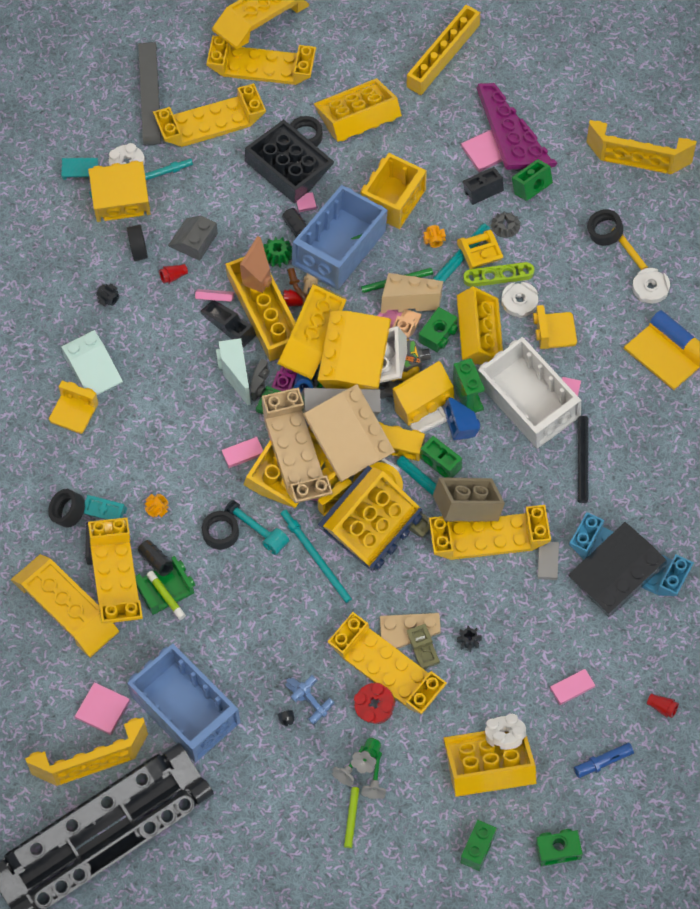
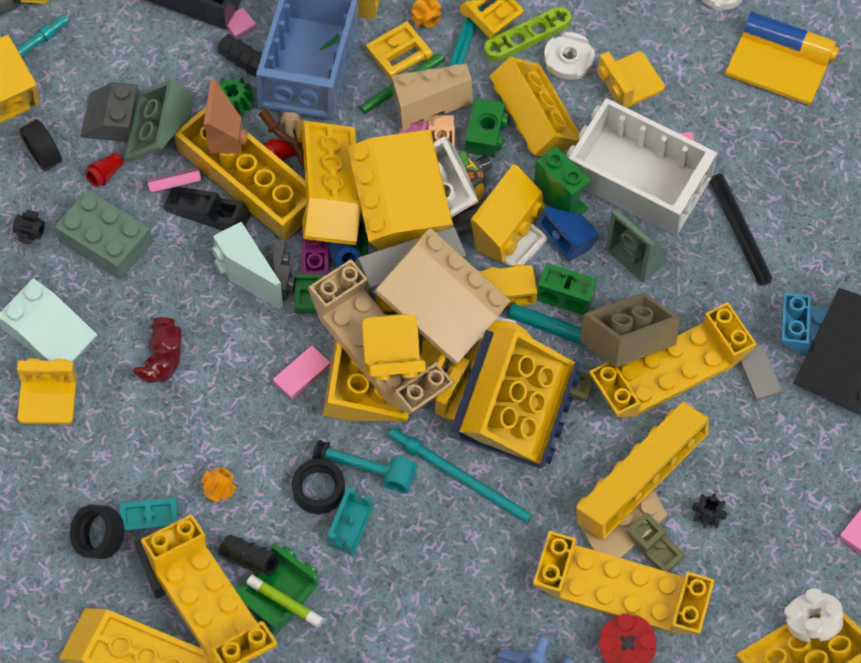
camera: 25 degrees left, 0 degrees up
none -> sand green brick [54,189,153,280]
none -> sand green slope [124,79,195,162]
none -> dark red animal [133,317,182,383]
none -> teal hinge [327,487,374,555]
none -> yellow bracket [362,313,426,381]
none -> yellow plate [366,21,433,82]
none -> yellow brick [576,402,709,541]
none -> sand green slope [605,209,667,283]

